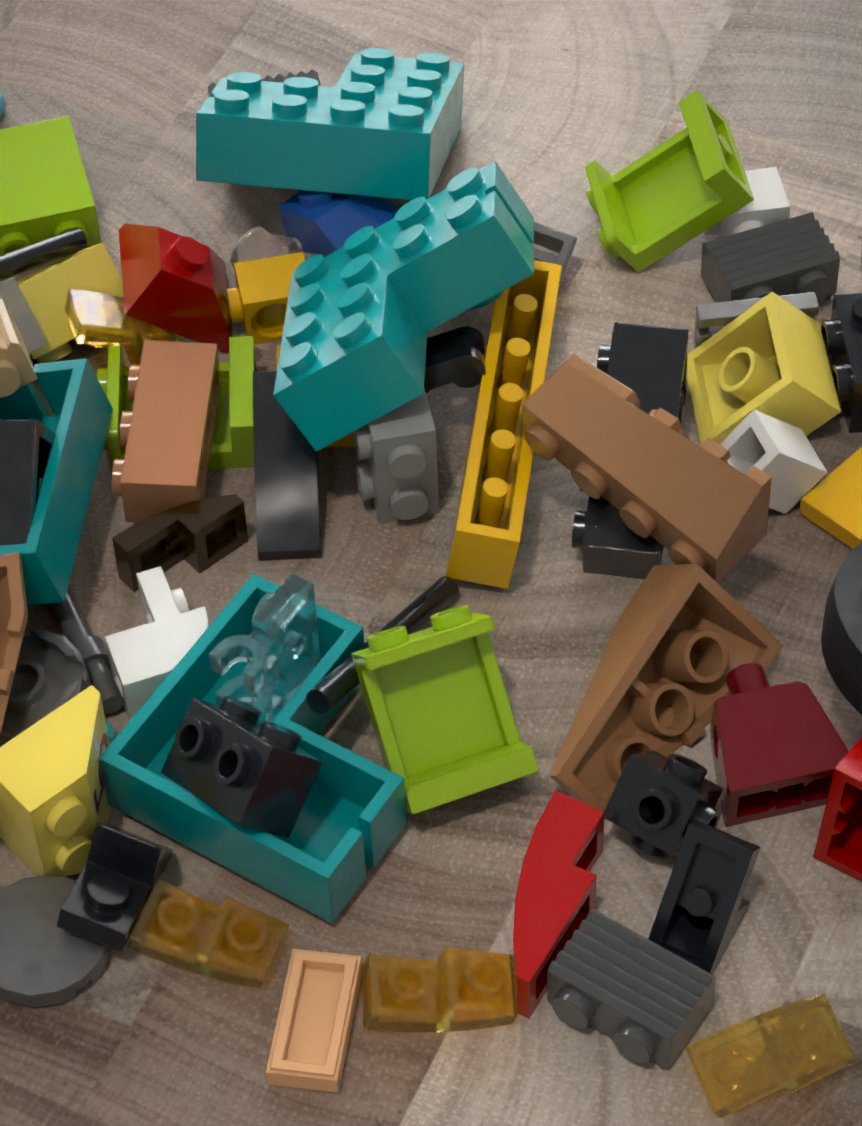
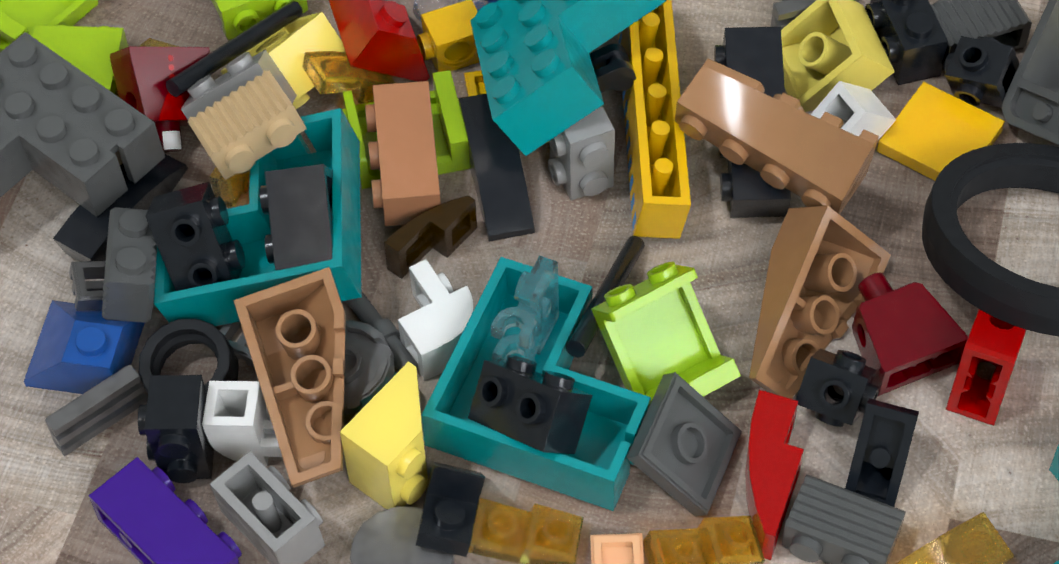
camera: 10 degrees left, 5 degrees up
none -> dark grey plate [627,372,742,517]

